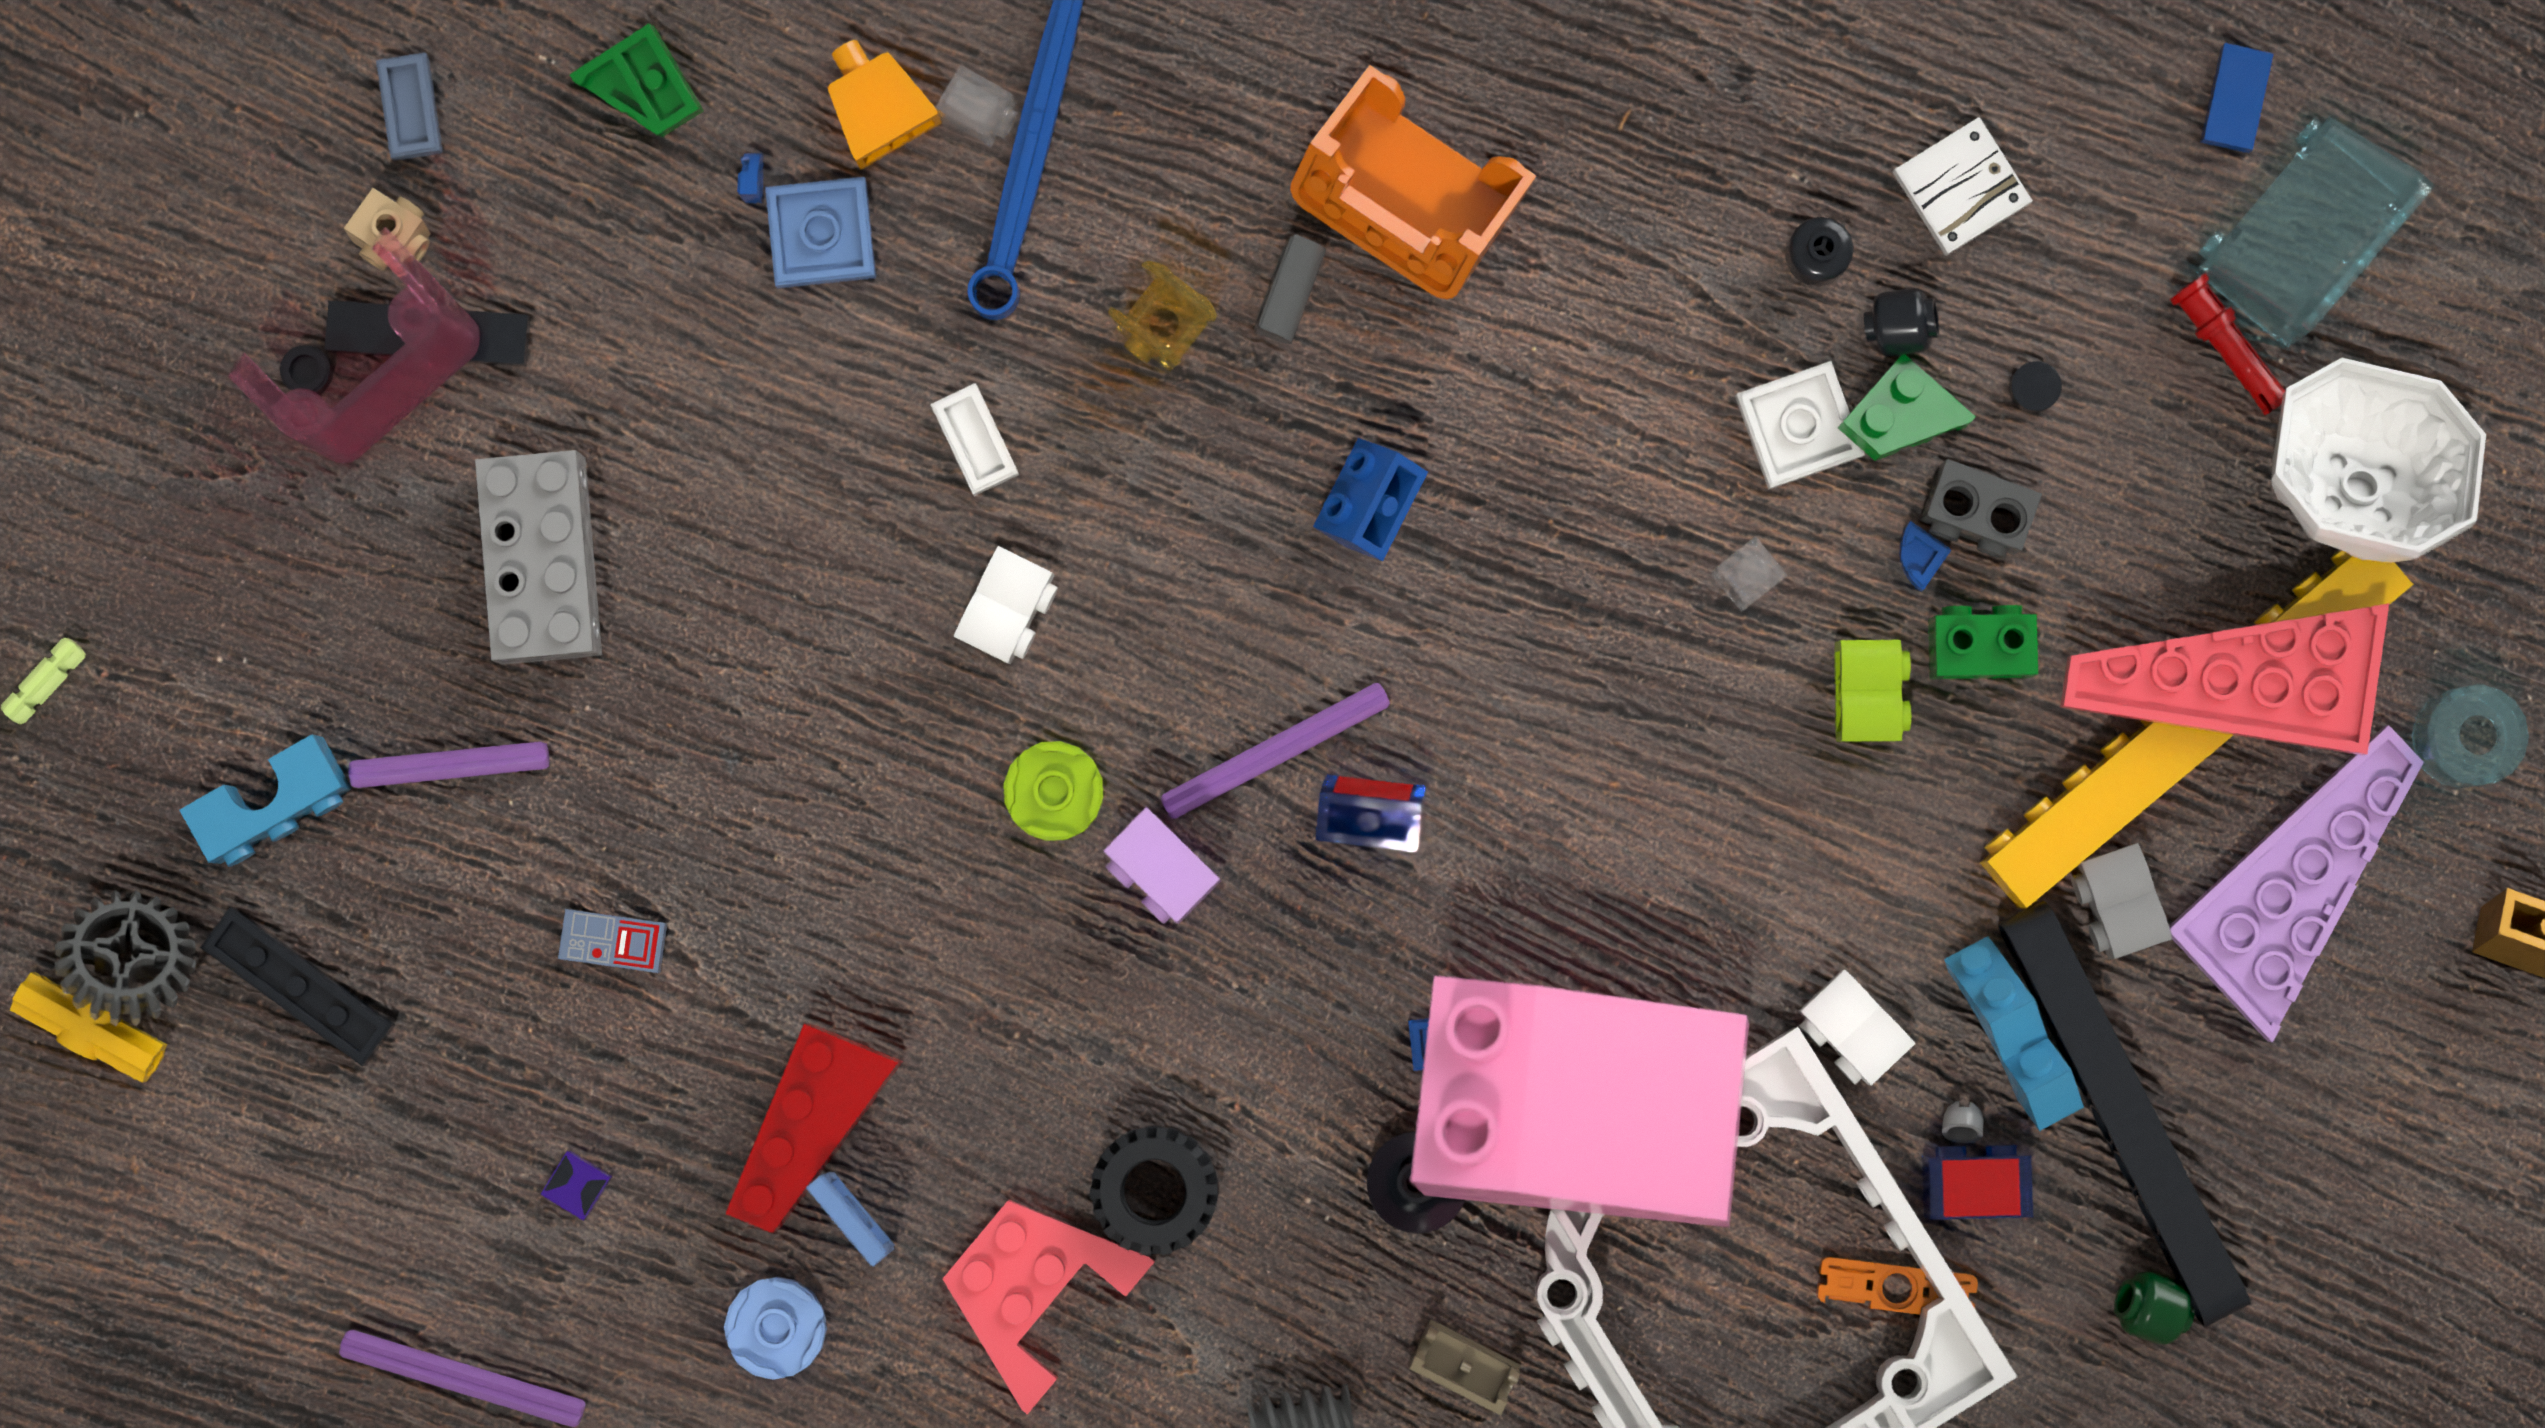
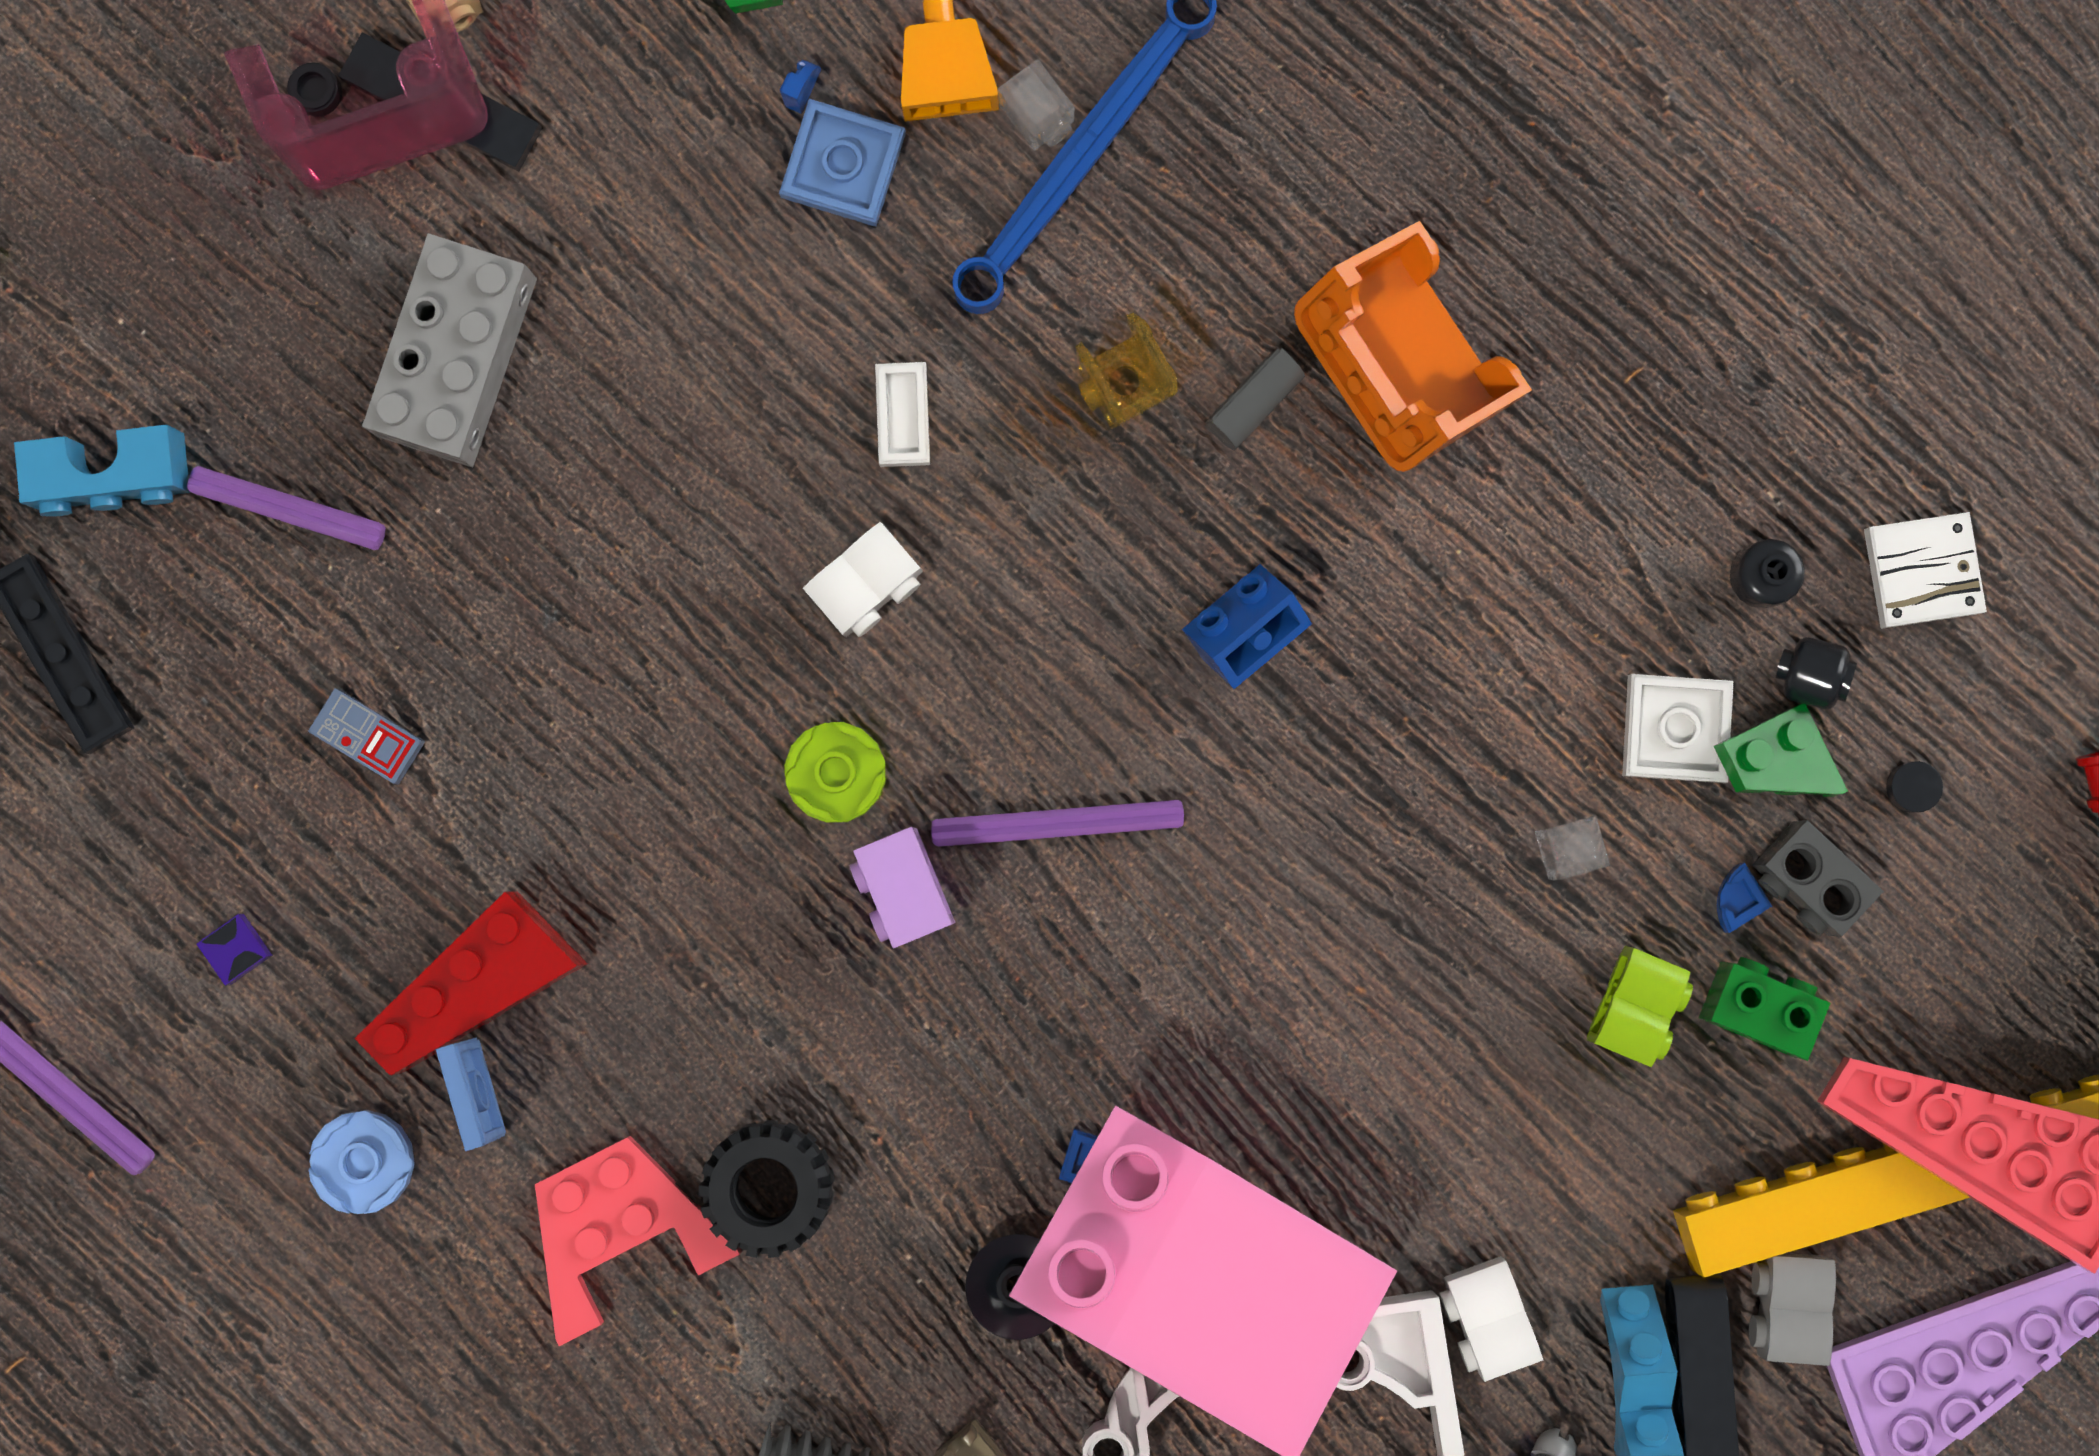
camera: 20 degrees right, 0 degrees up
clear blue brick [1315,774,1426,852] -> none

